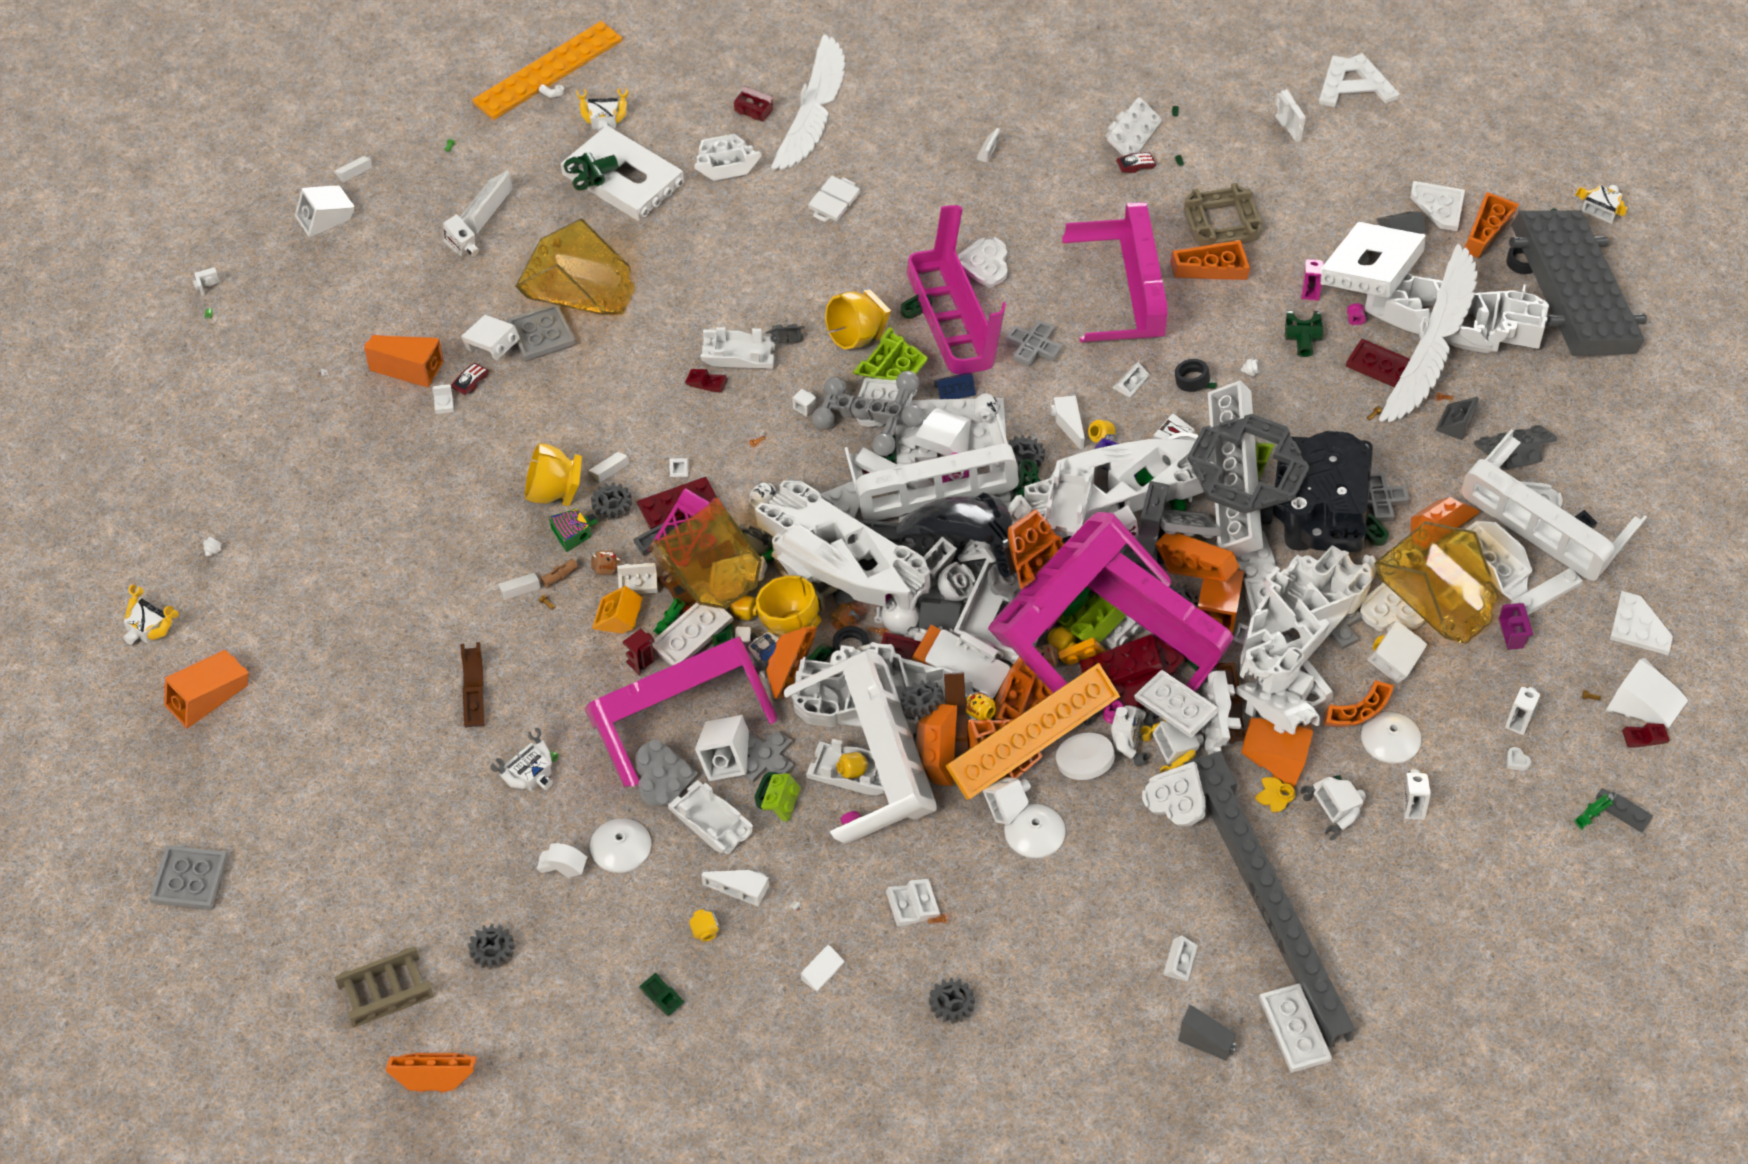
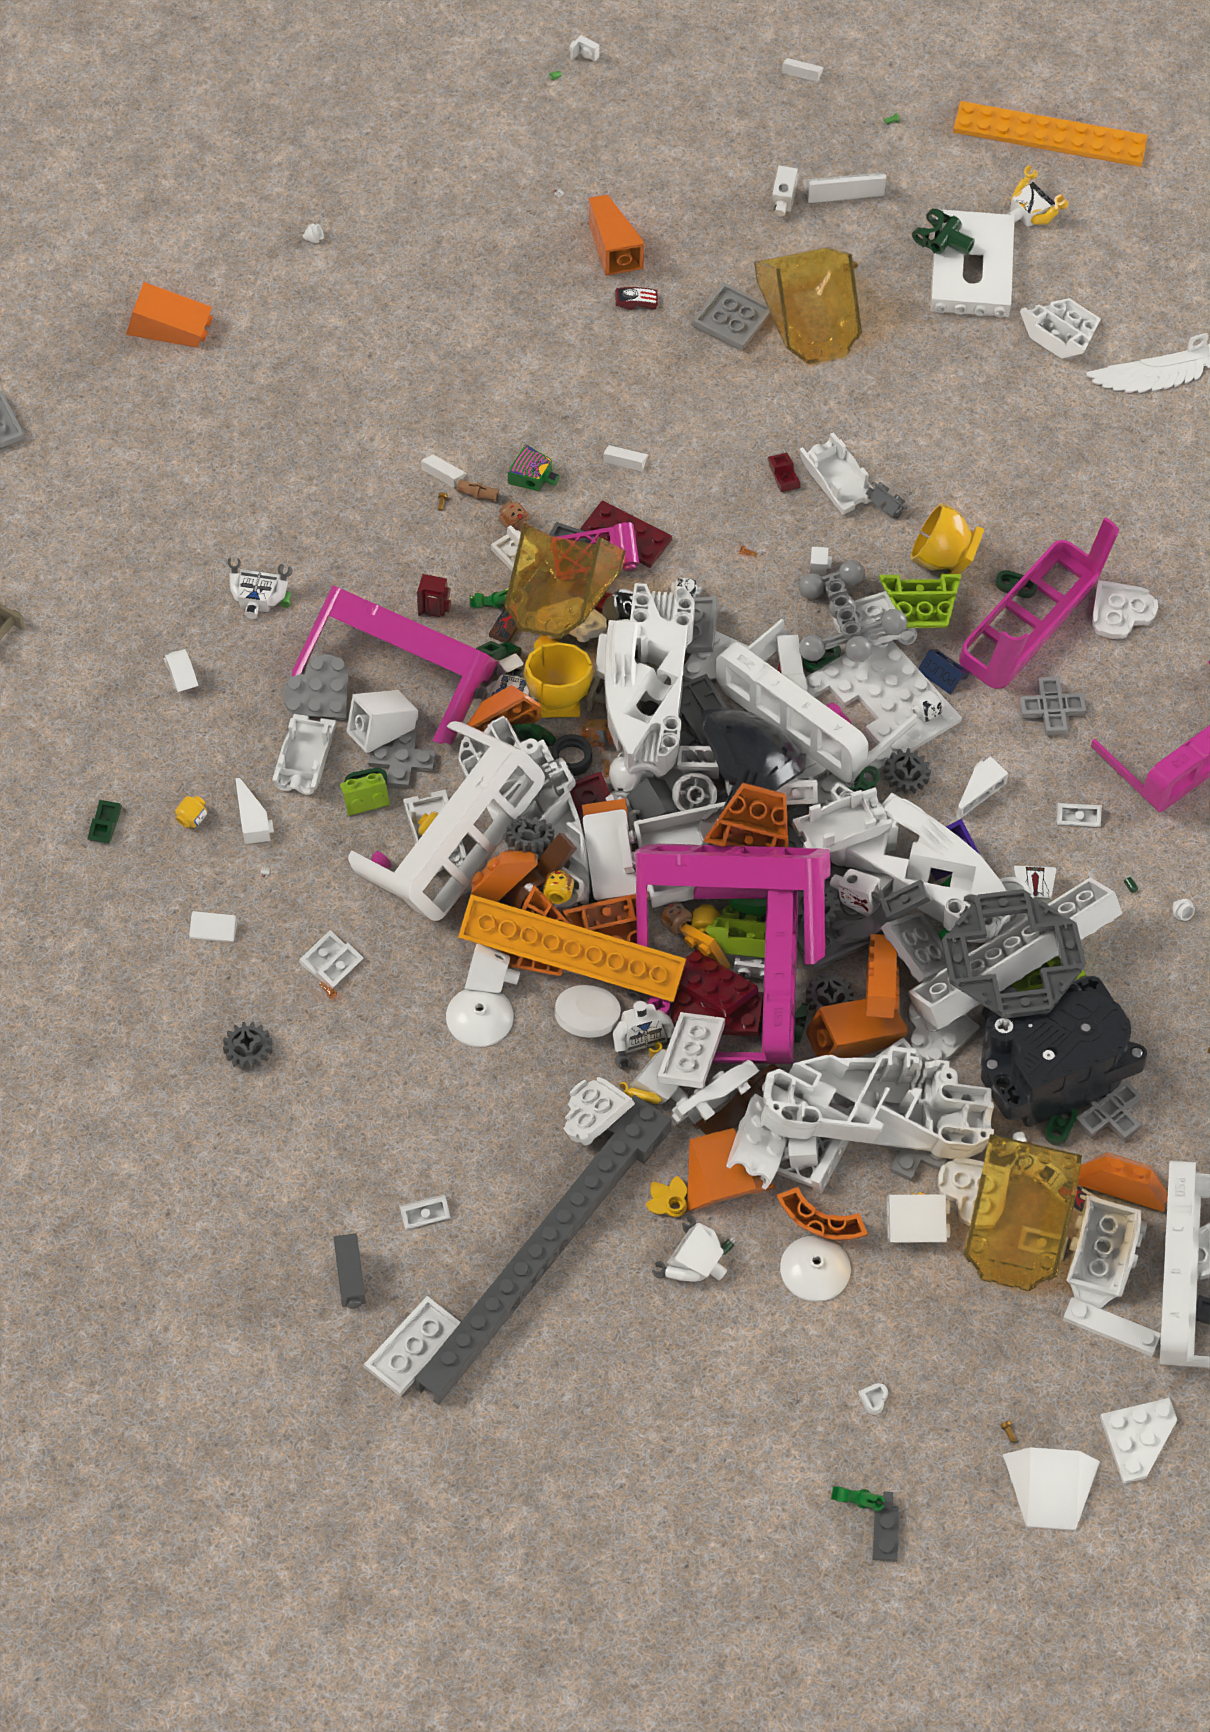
camera: 55 degrees right, 5 degrees up
torso [123,584,179,645] -> none
white slope [295,186,354,237] -> none
white bracket [432,385,454,414] -> none
reddish brown piece [460,642,485,728] -> none
white panel [461,315,520,360] -> none
dark grey gear [468,924,515,969] -> none
yellow plate [524,443,582,506] -> none
white arm [539,85,564,98] -> none
white dish [590,818,651,873] -> none
dark grey gear [591,482,632,520] -> none
light orange slope [592,586,643,634] -> none
white plate [652,594,734,666] -> none
white slope [669,458,689,477] -> none
dark red window [734,85,773,122] -> none
white piece [808,175,860,222] -> none
white wedge [898,408,971,456] -> none
yellow head [1088,420,1116,443] -> none
black tyre [1174,359,1210,392] -> none
white torso [1403,769,1431,820] -> none
magenta window [1498,603,1533,650] -> none
white torso [1505,687,1540,735] -> none
dark red slope [1622,723,1670,748] -> none

